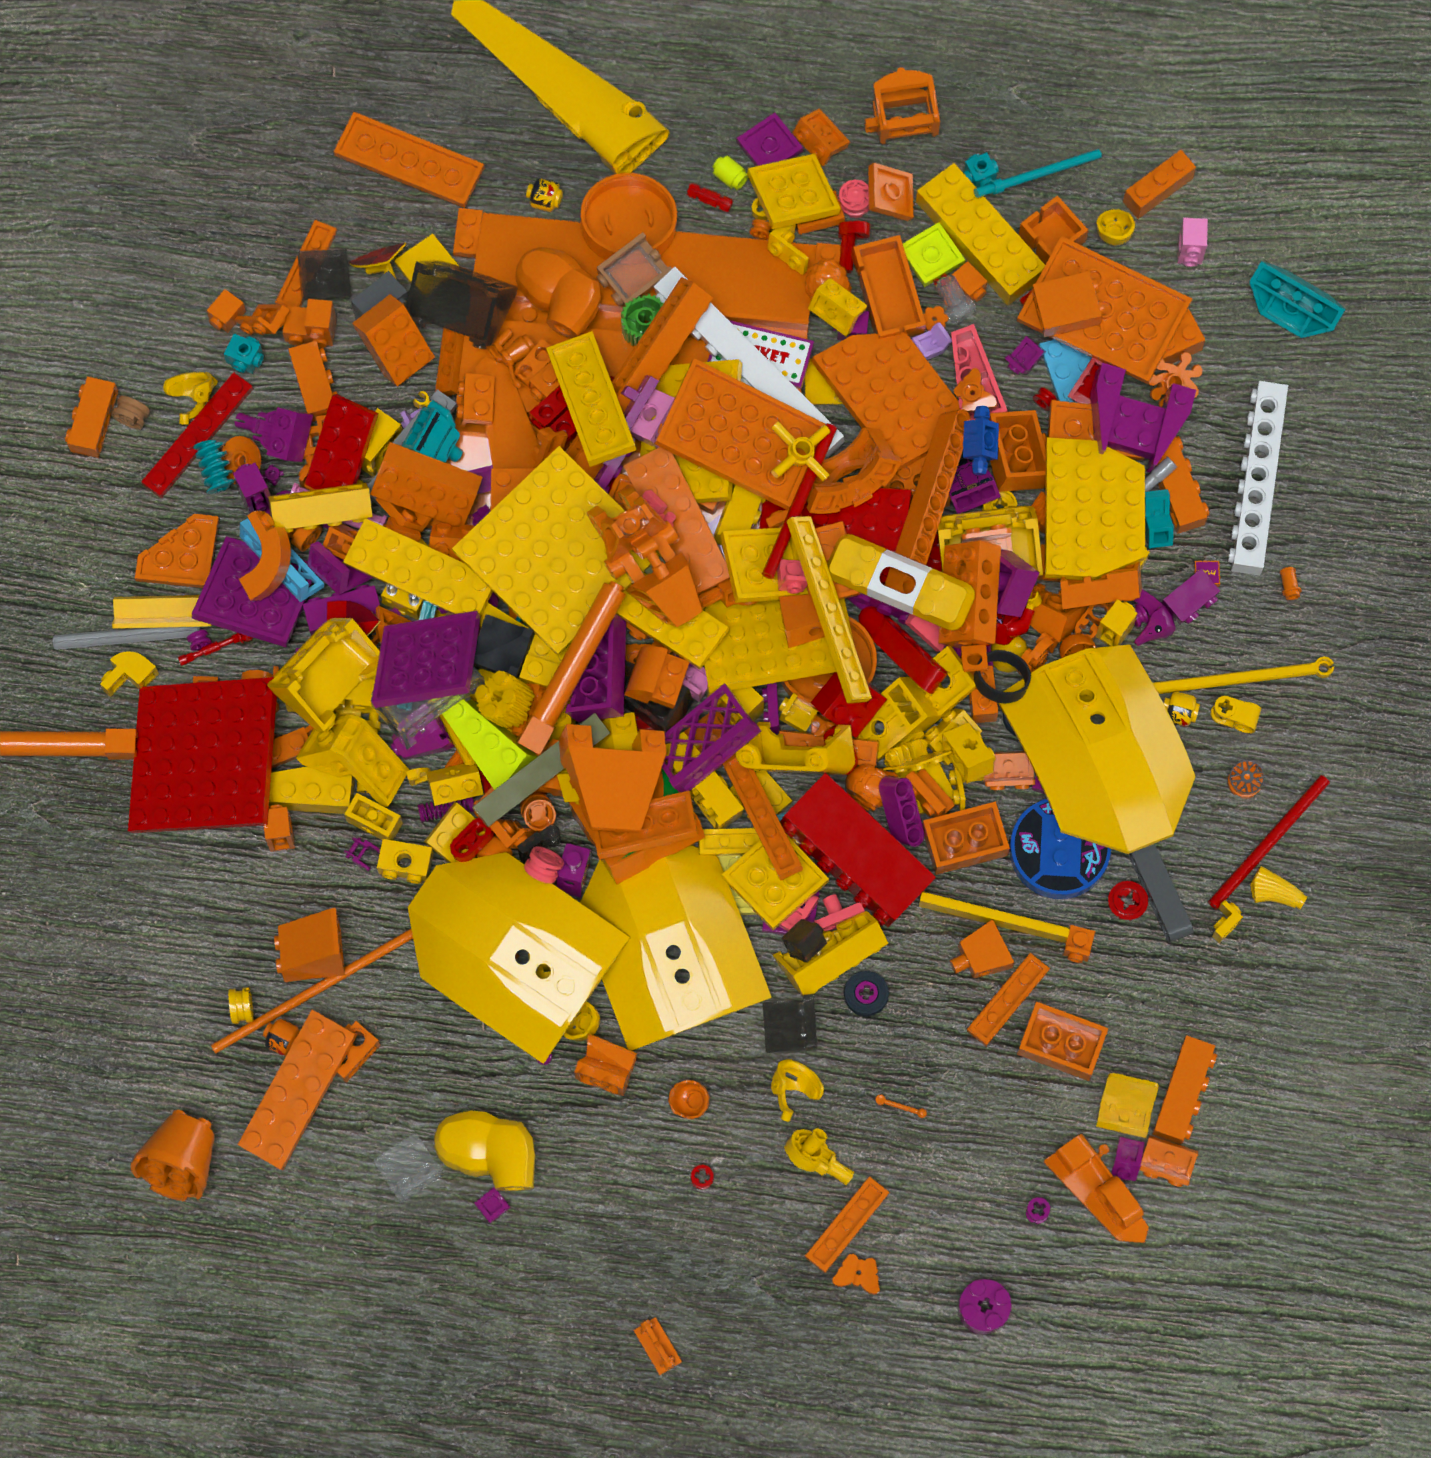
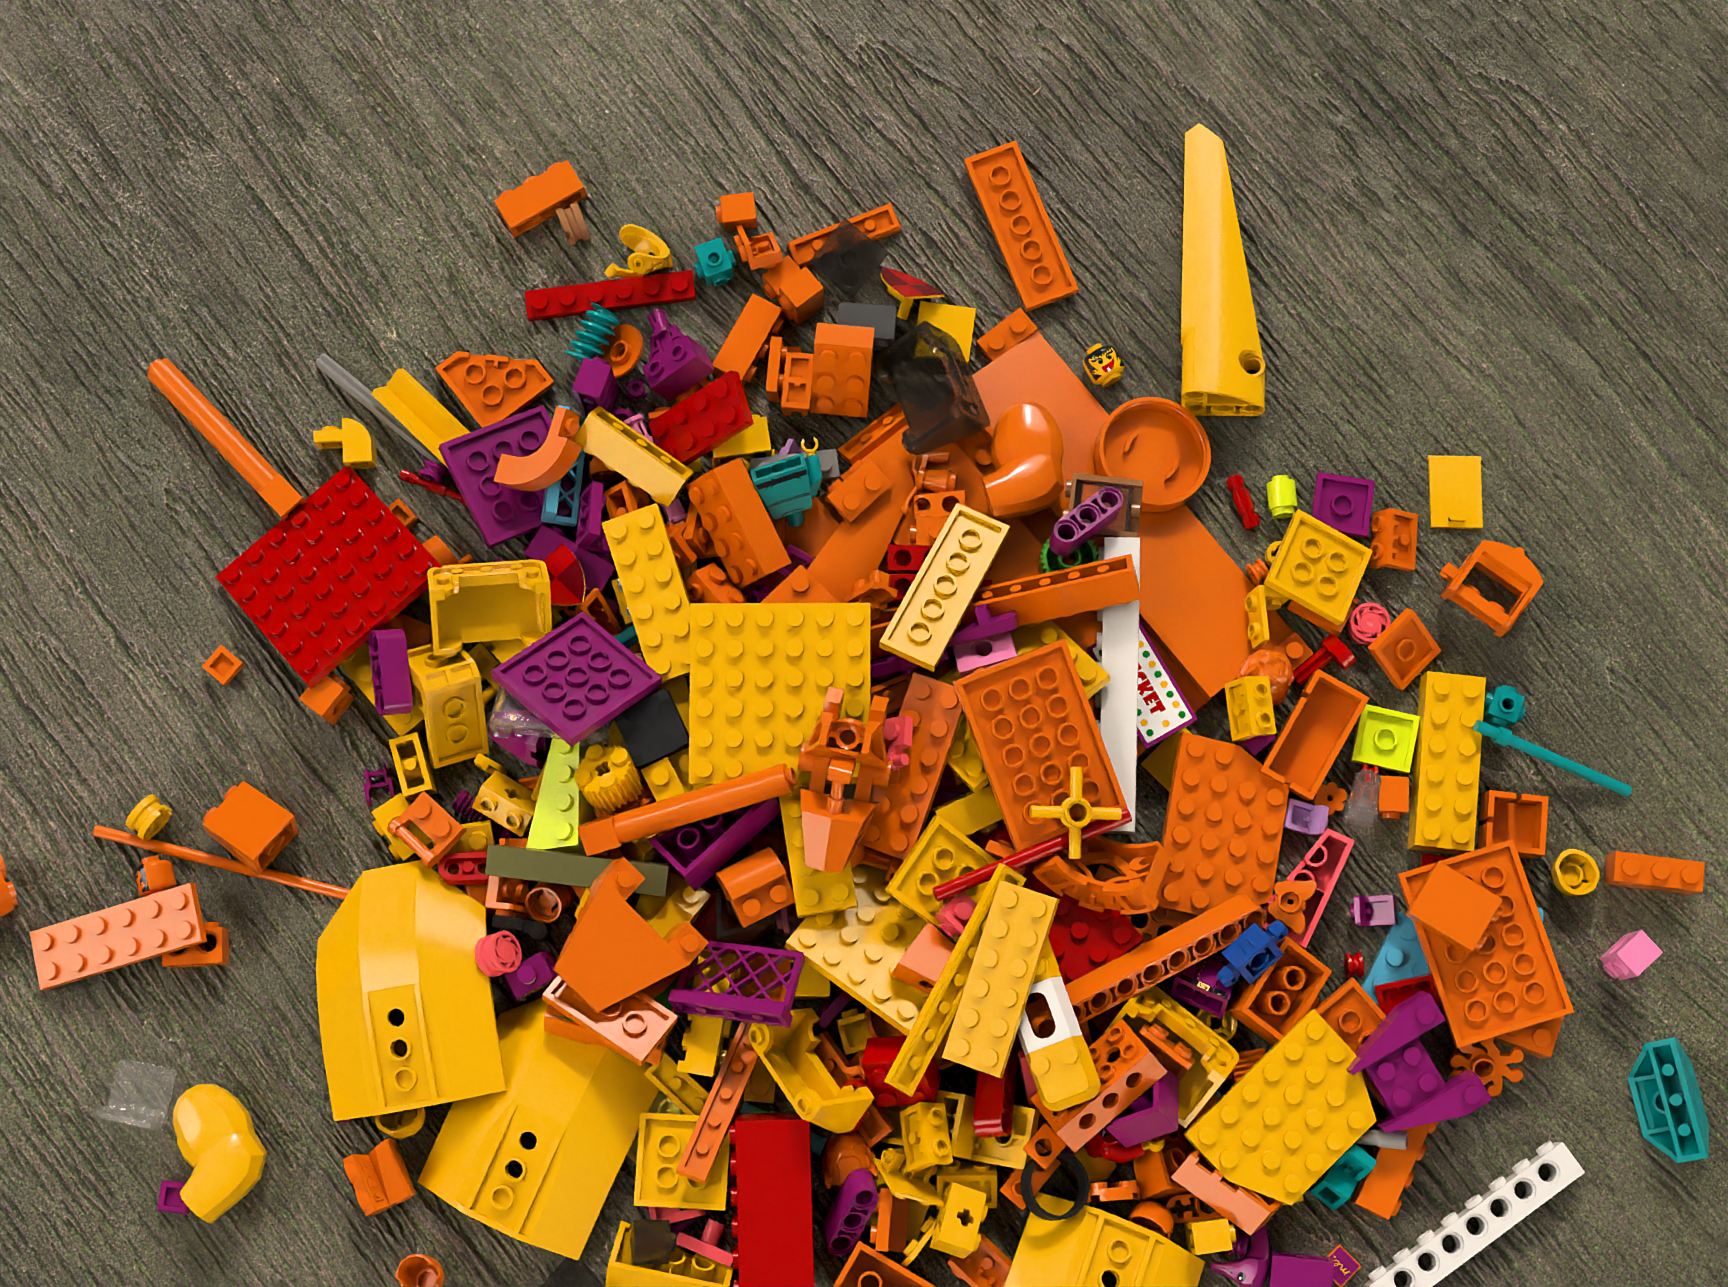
camera: 45 degrees right, 5 degrees up
none -> orange plate [201,645,245,686]
none -> magenta beam [369,629,413,716]
none -> orange plate [387,791,467,869]
none -> orange bracket [765,336,802,402]
none -> orange hinge [781,352,813,417]
none -> yellow bracket [899,1102,953,1172]
none -> yellow plate [942,880,1060,1078]
none -> magenta beam [1049,487,1123,556]
none -> yellow container [1427,455,1483,529]

